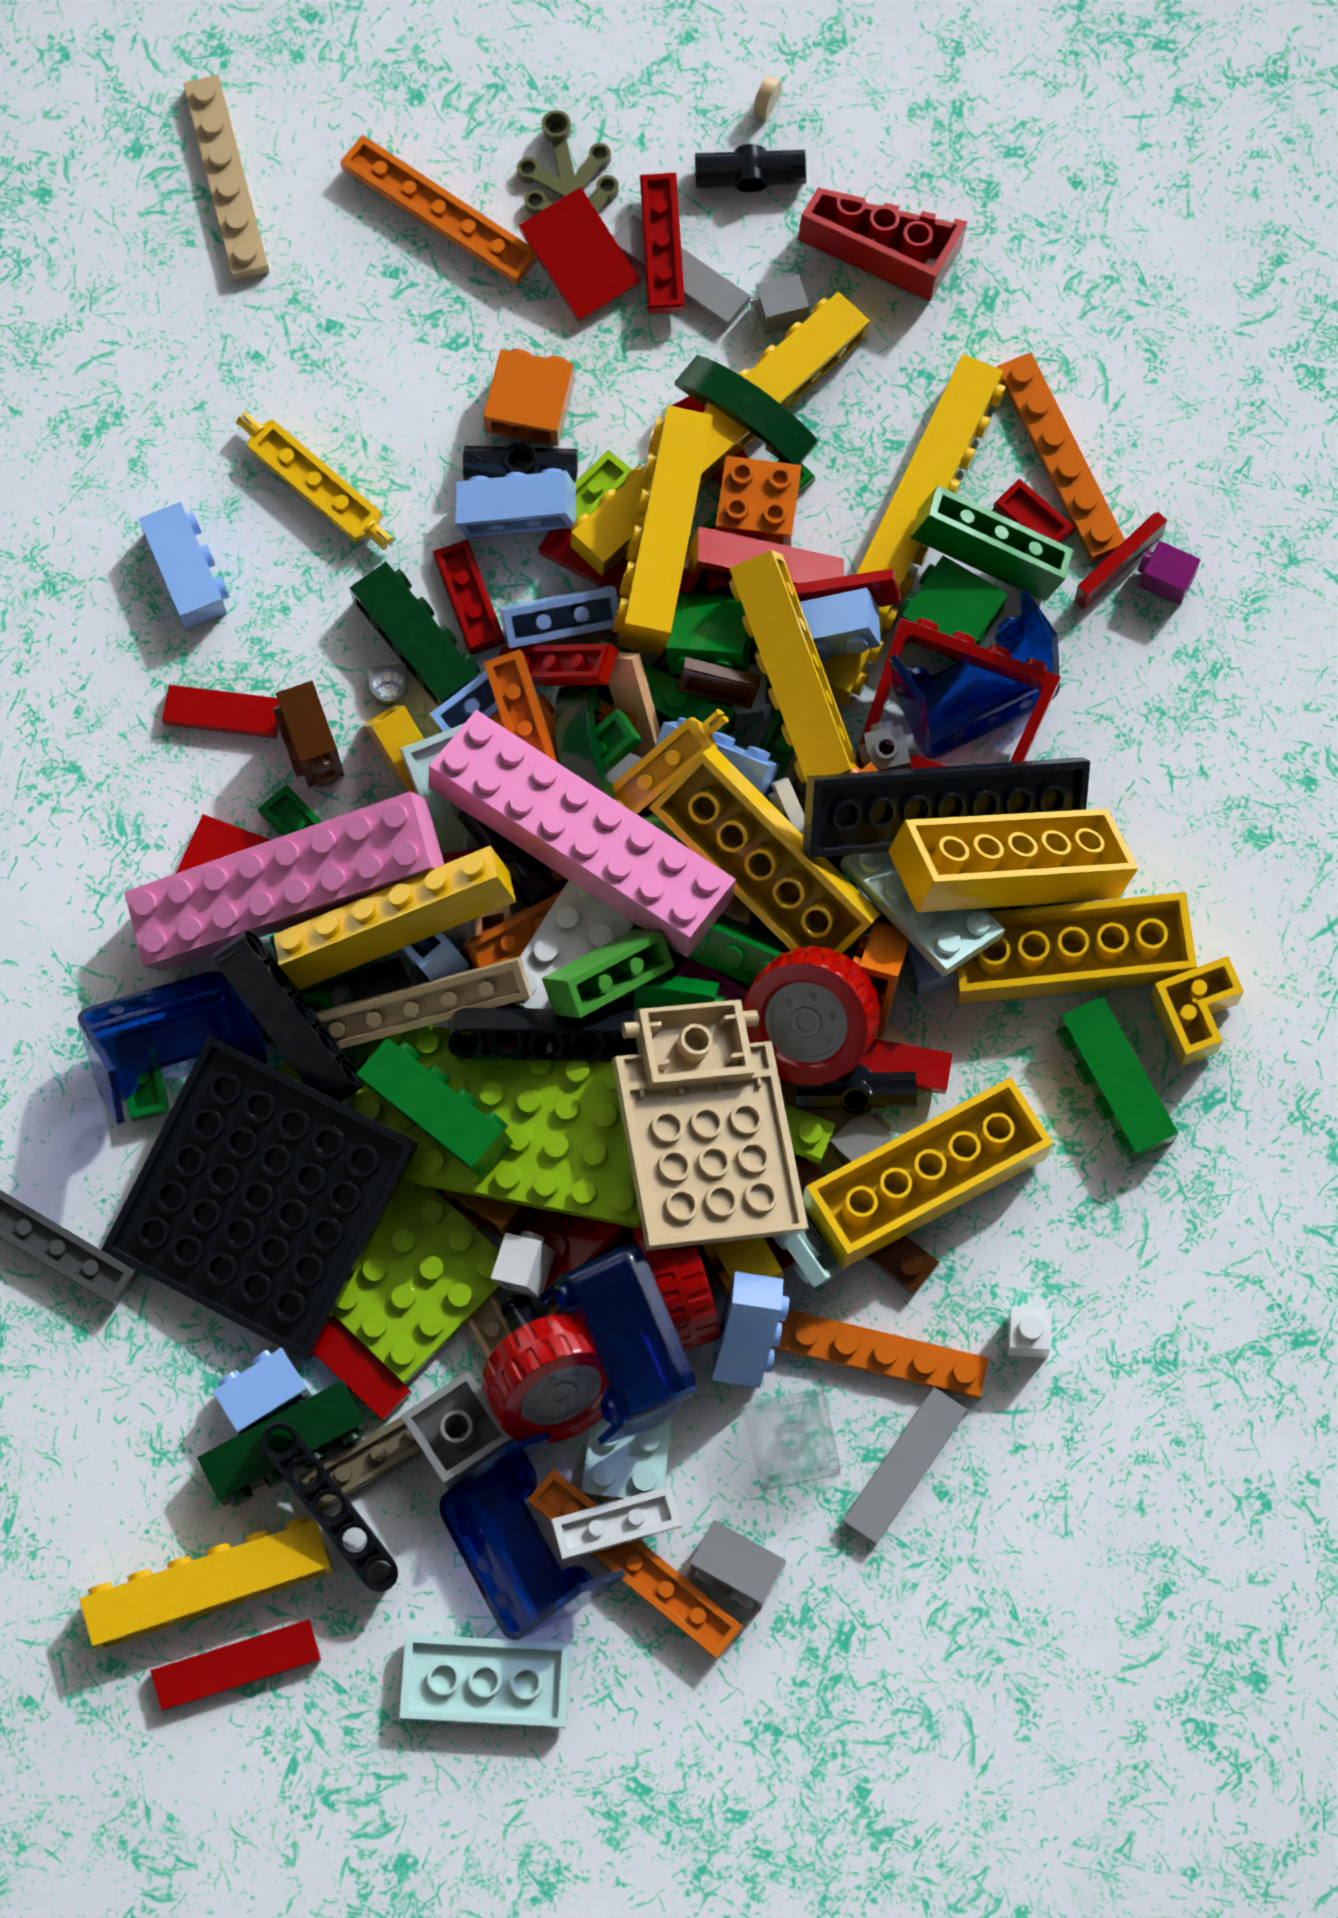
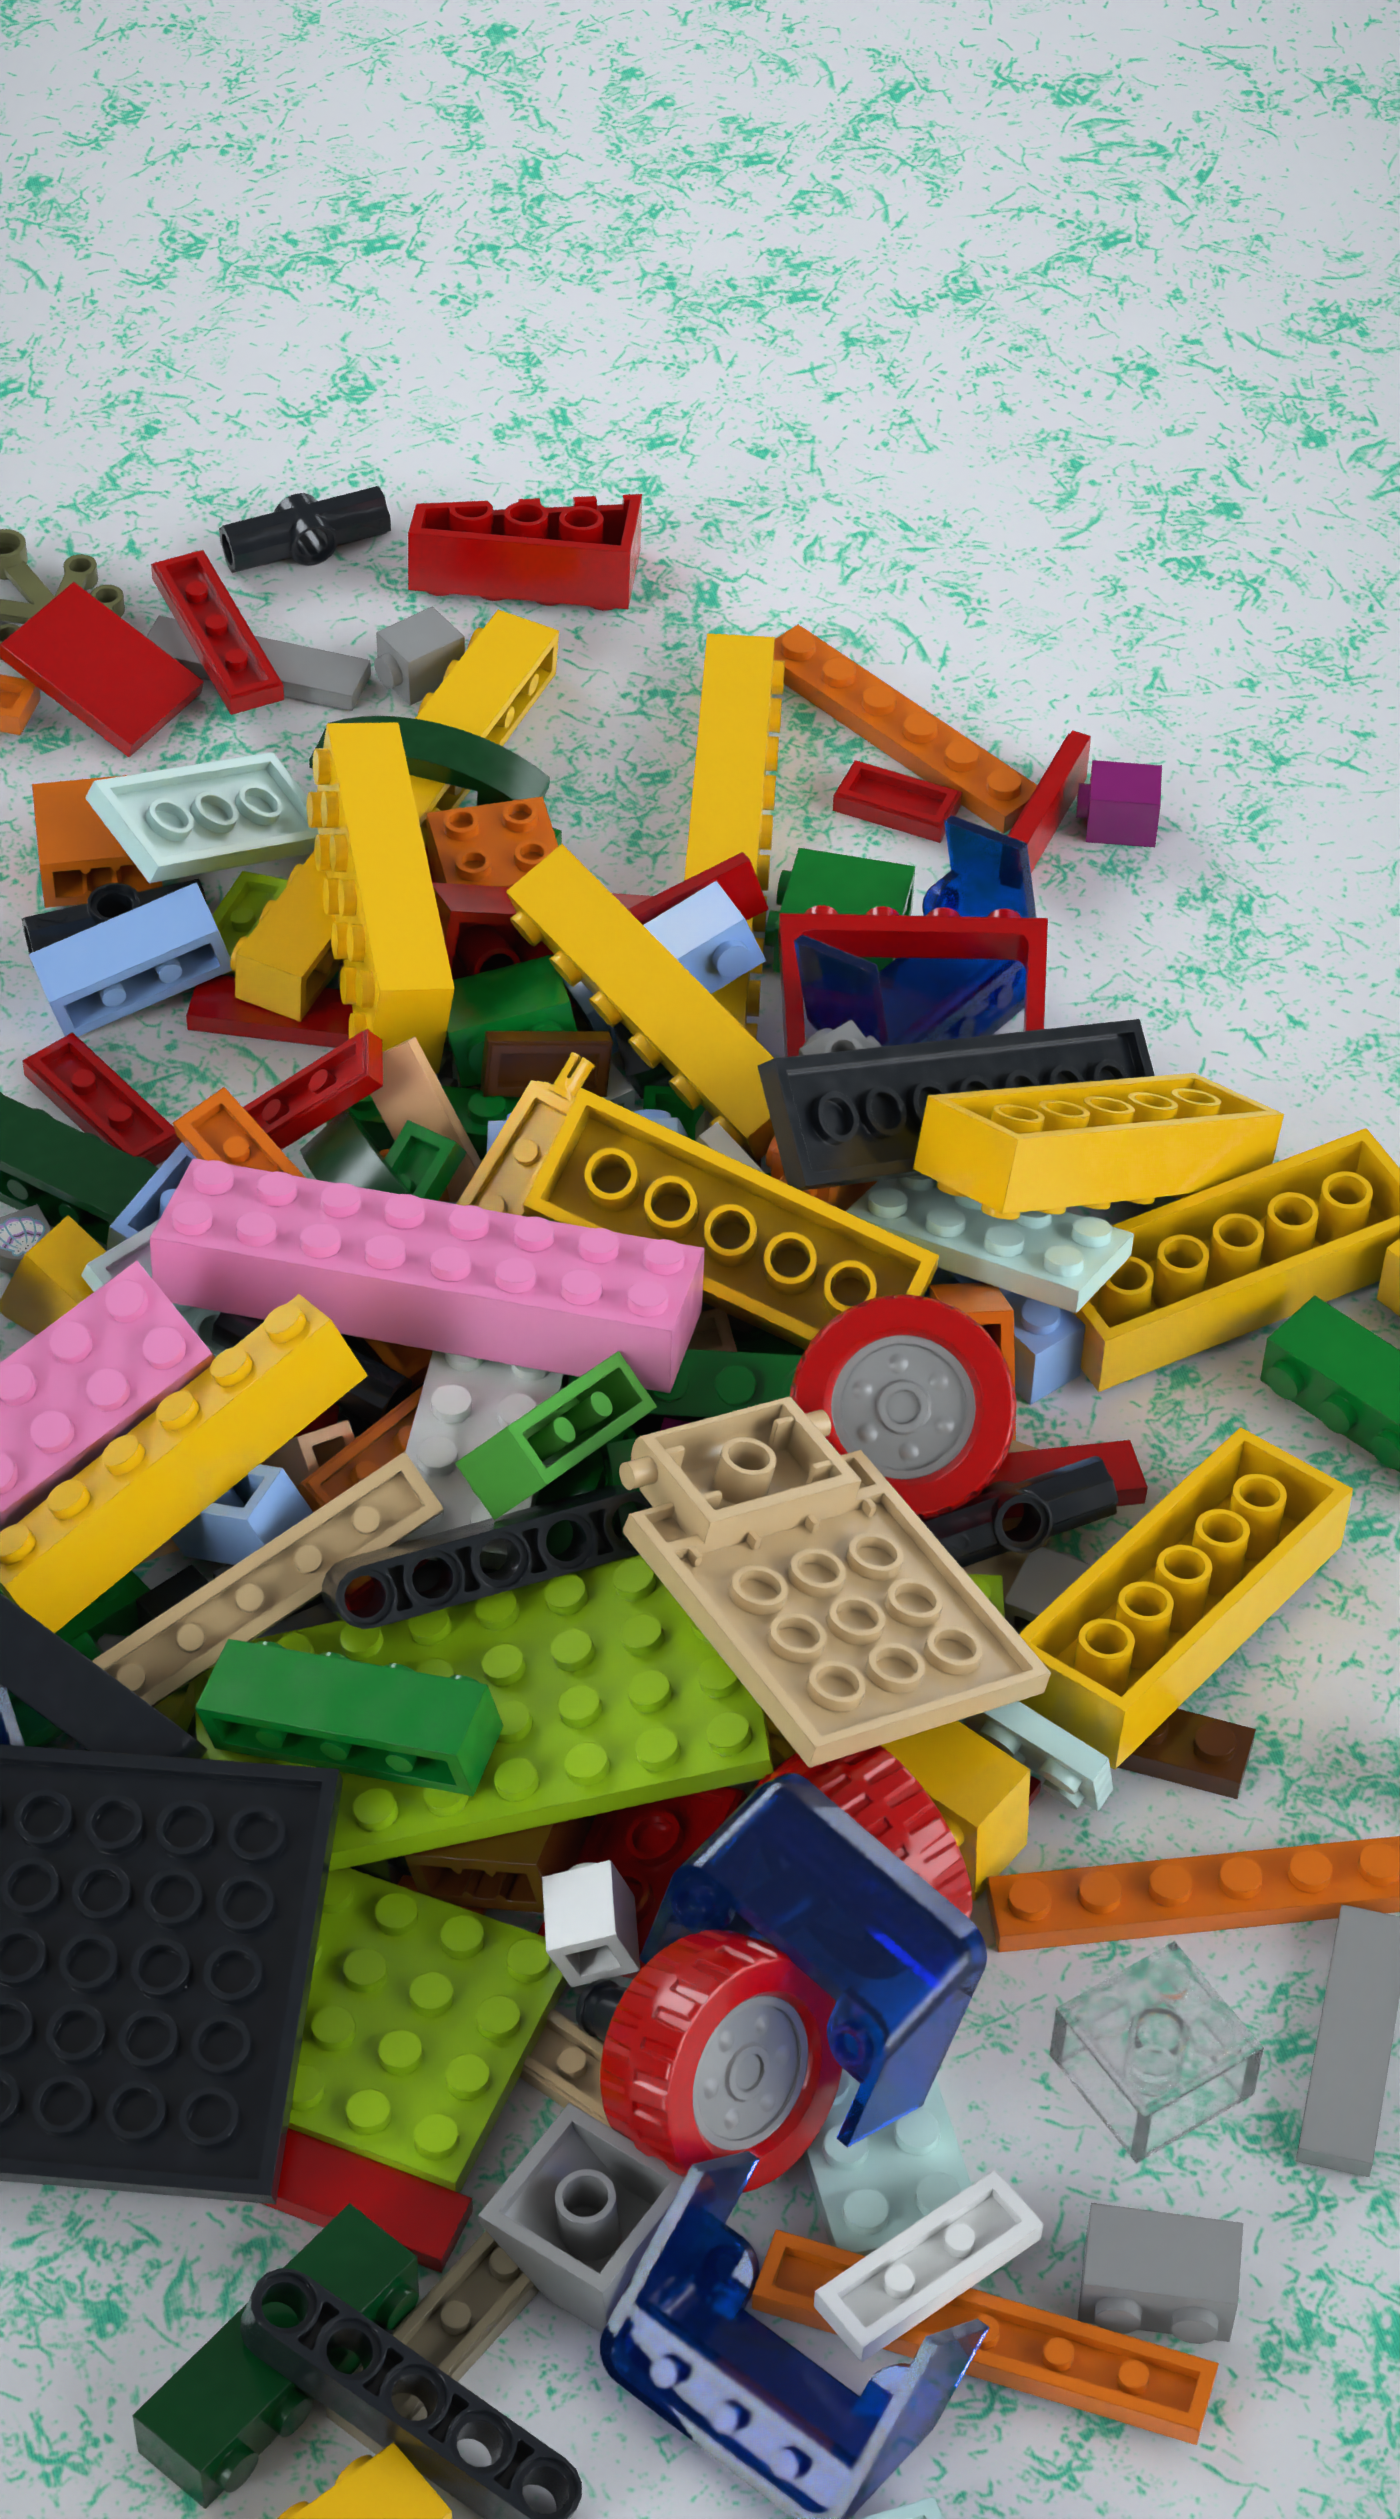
camera: 25 degrees left, 25 degrees down
light blue brick [212,1347,311,1435] -> none
light blue brick [499,585,619,648] -> none
light blue brick [712,1271,789,1388] -> none
tan tile [754,76,782,122] -> none
green brick [910,485,1074,601] -> none
none -> light aqua plate [85,752,319,883]

